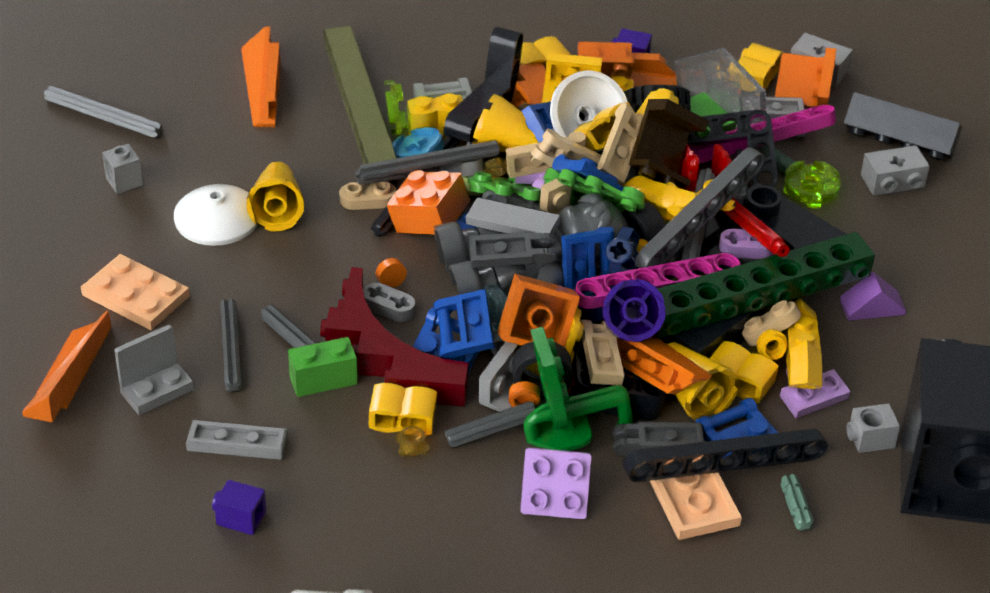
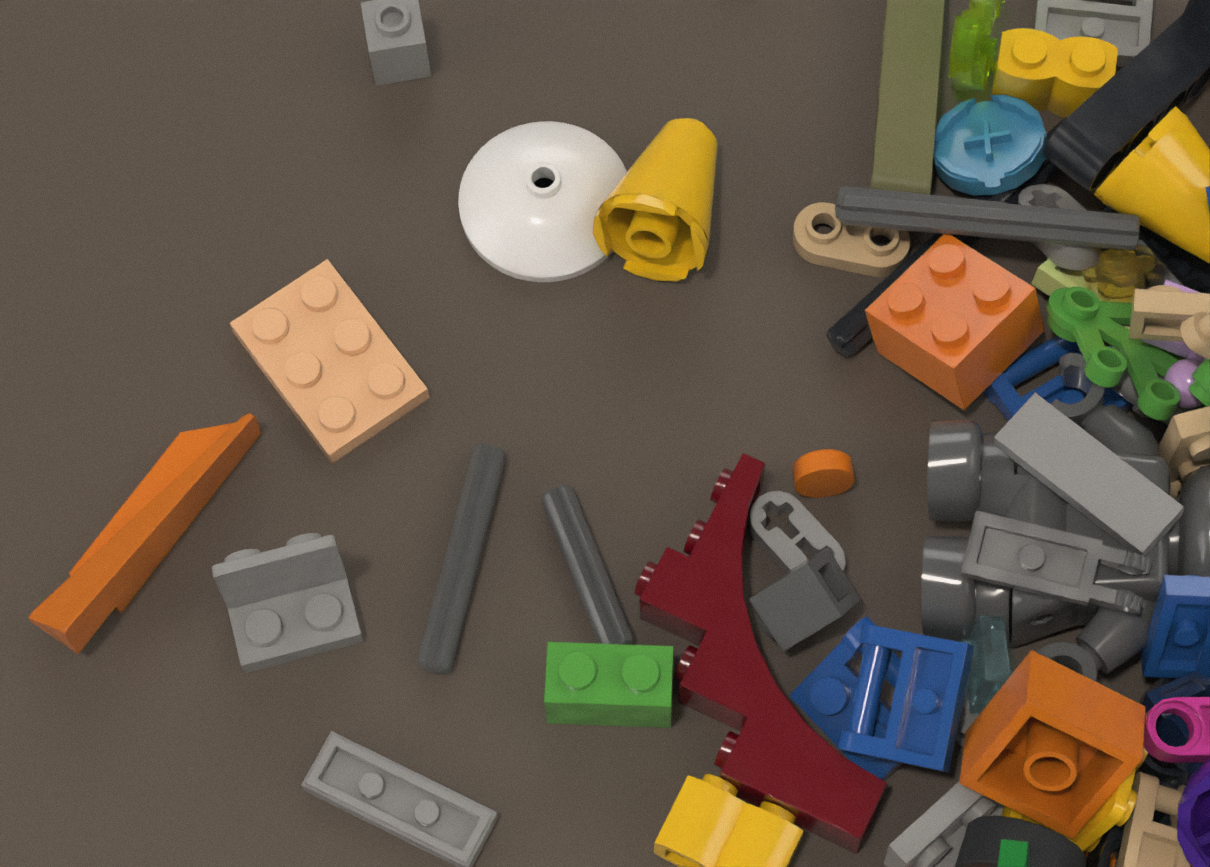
camera: 25 degrees right, 25 degrees up
none -> dark grey brick [749,548,861,652]

